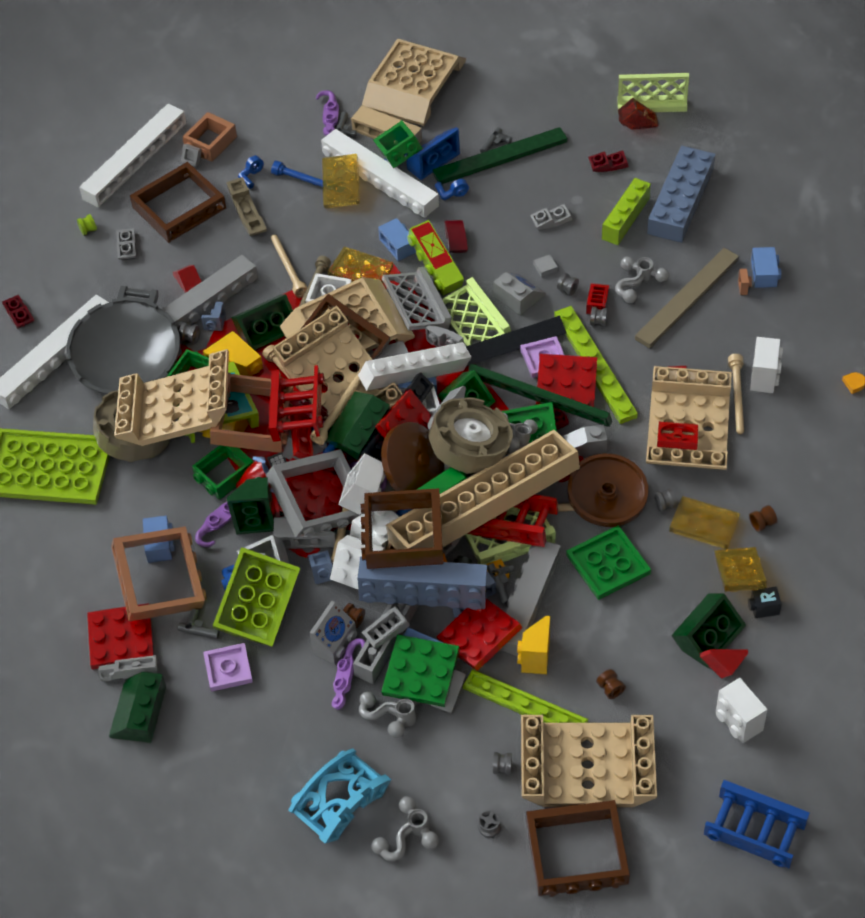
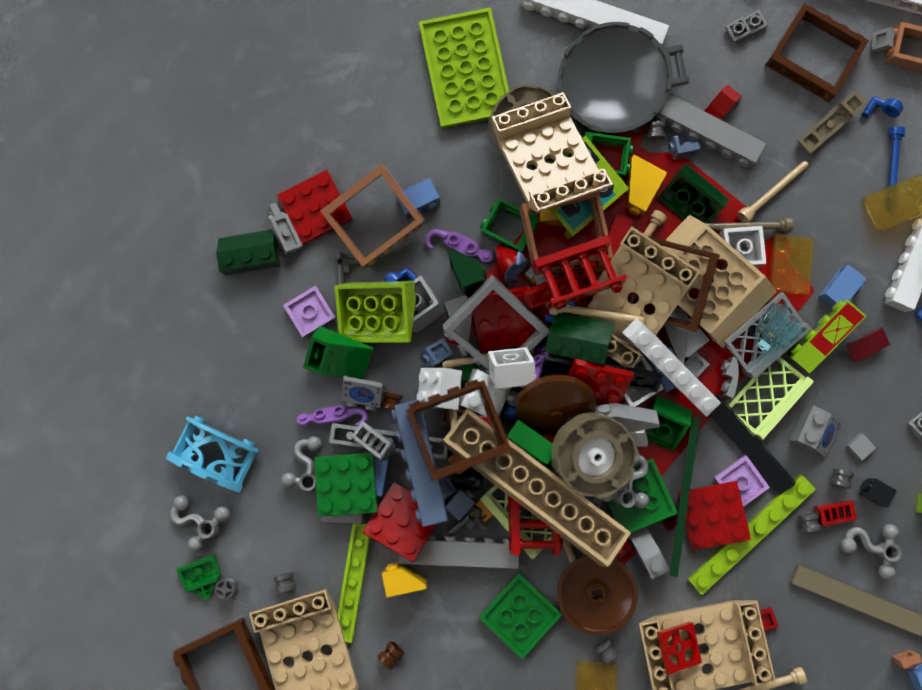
camera: 70 degrees right, 30 degrees up
none -> green slope [176,554,221,601]
none -> green slope [303,326,373,380]
none -> clear light blue torso [757,303,807,352]
none -> black brick [859,478,897,508]

